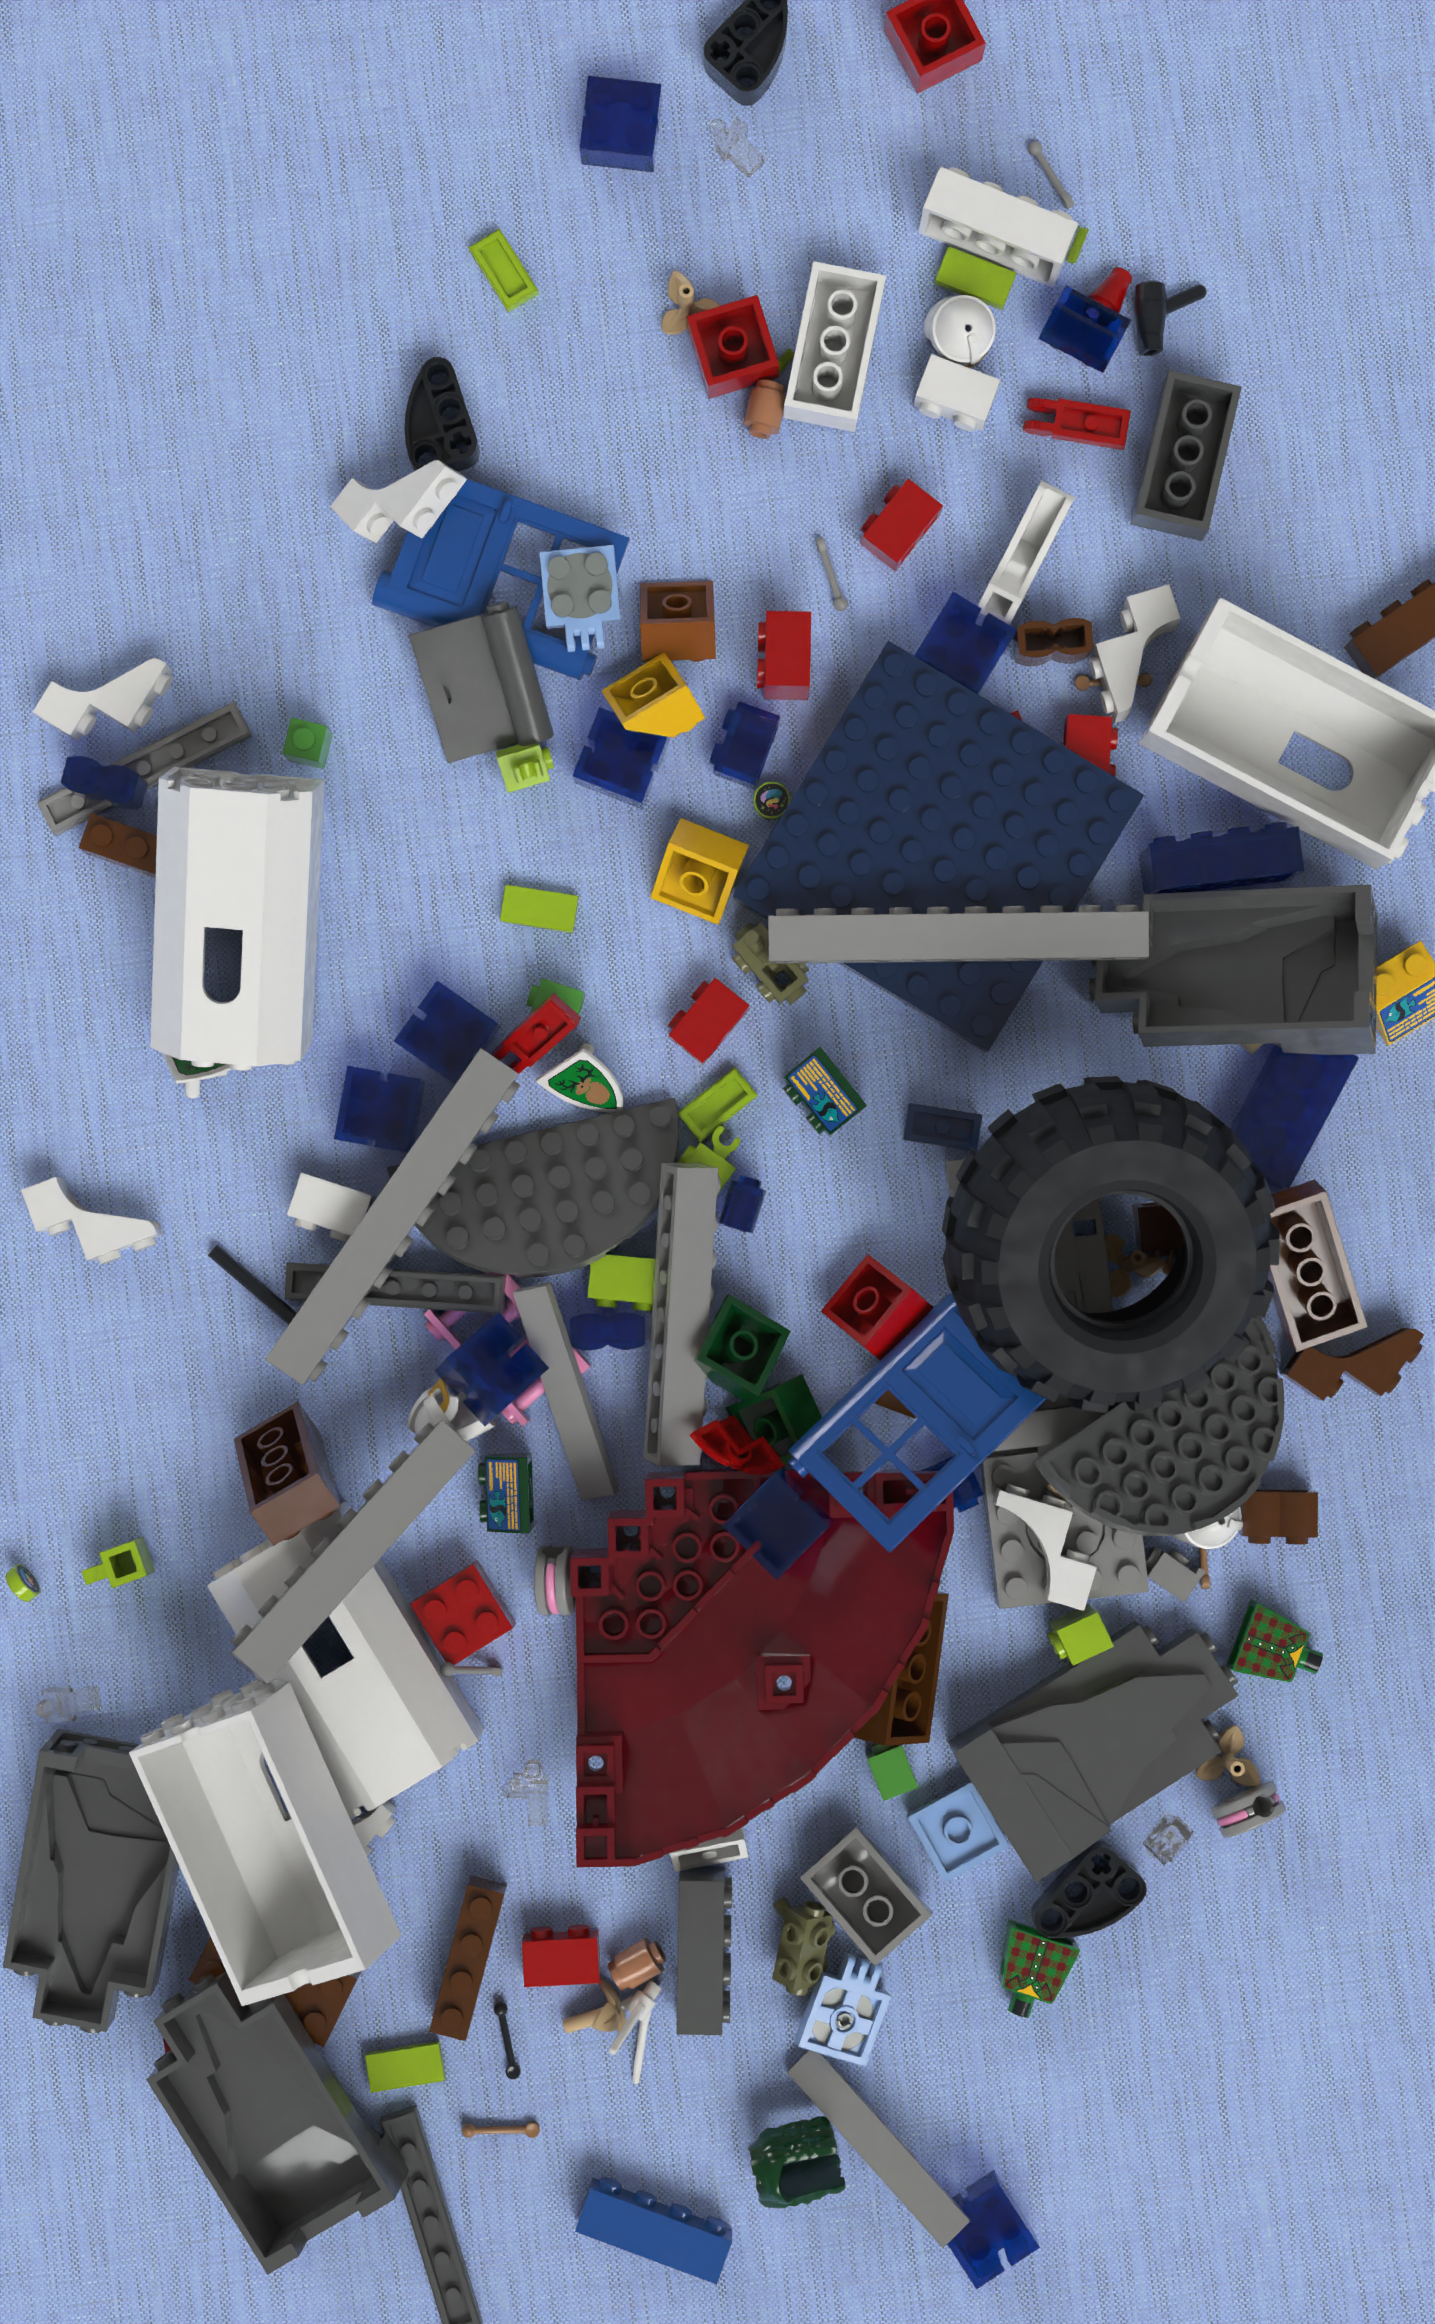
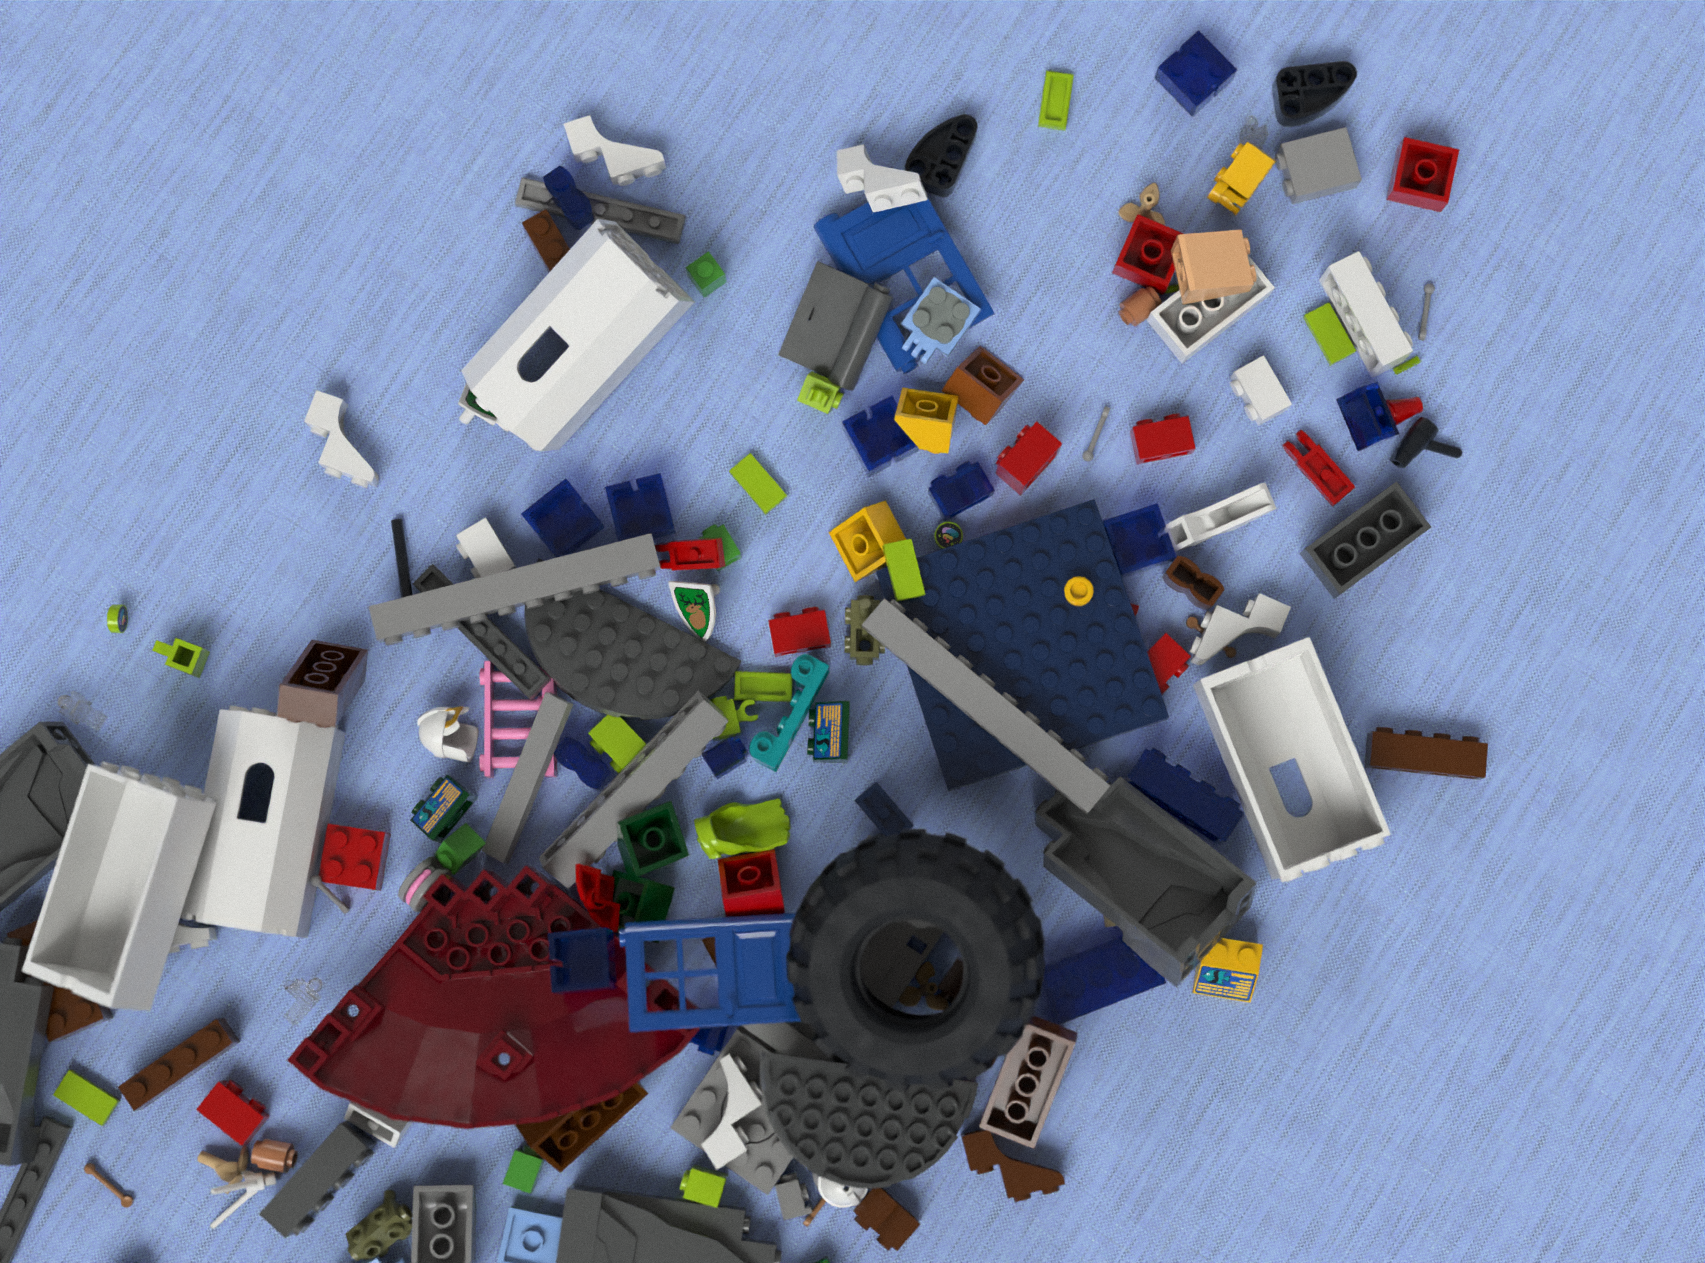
camera: 35 degrees right, 5 degrees down
light grey brick [230,1420,476,1685] -> none
clear blue piece [435,1312,549,1426] -> none
black hinge [493,2002,521,2079] -> none
white helmet [924,295,996,368] -> none
none -> bright green brick [434,823,486,875]
none -> lime hair [694,798,791,859]
none -> teal piece [749,654,830,772]
none -> lime tile [882,538,925,602]
none -> yellow tile [1064,576,1093,606]
none -> light nougat slope [1171,229,1257,305]
none -> yellow hinge [1207,141,1276,216]
none -> light grey brick [1275,127,1362,204]

